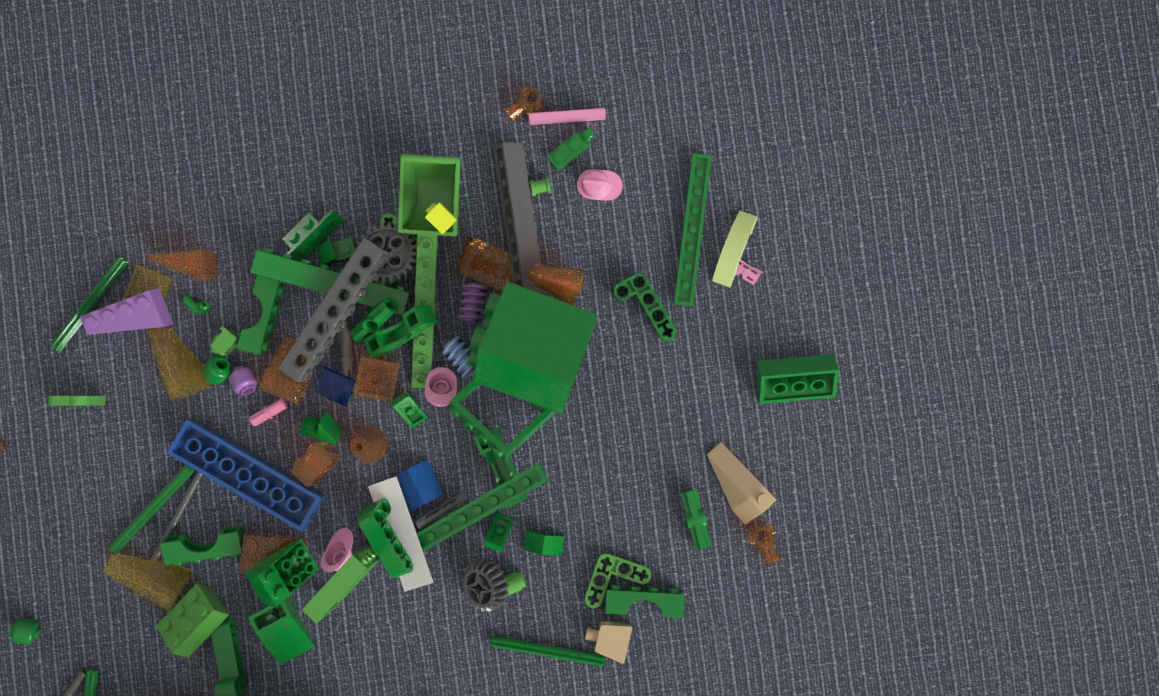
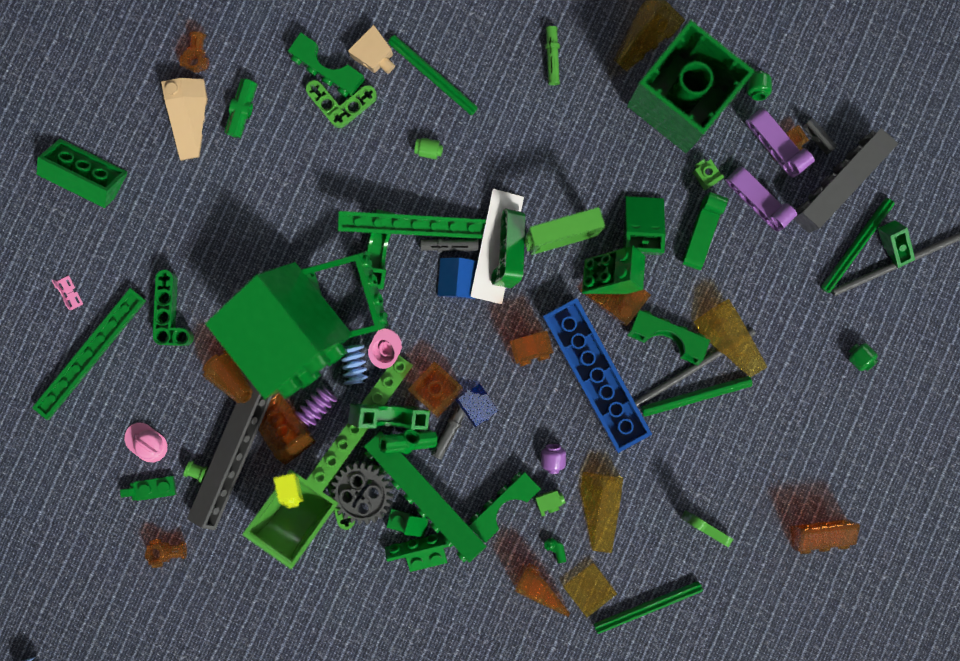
camera: 155 degrees left, 0 degrees up
medium lavender wedge [80,289,174,335] -> none
bright green brick [156,583,229,658] -> none
green head [202,356,232,385] -> none
bright pink axle [249,398,288,426] -> none
clear orange slope [258,336,316,404] -> none
dark grey brick [278,237,389,382] -> none
green slope [299,412,343,445] -> none
bright pink piece [320,528,353,572] -> none
clear orange cone [349,426,387,464] -> none
green slope [391,391,428,429] -> none
dark grey gear [461,559,509,612] -> none
green slope [483,513,514,553] -> none
green slope [524,530,564,555] -> none
bright pink tile [529,108,606,125] -> none
yellowish green slope [712,211,758,288] -> none

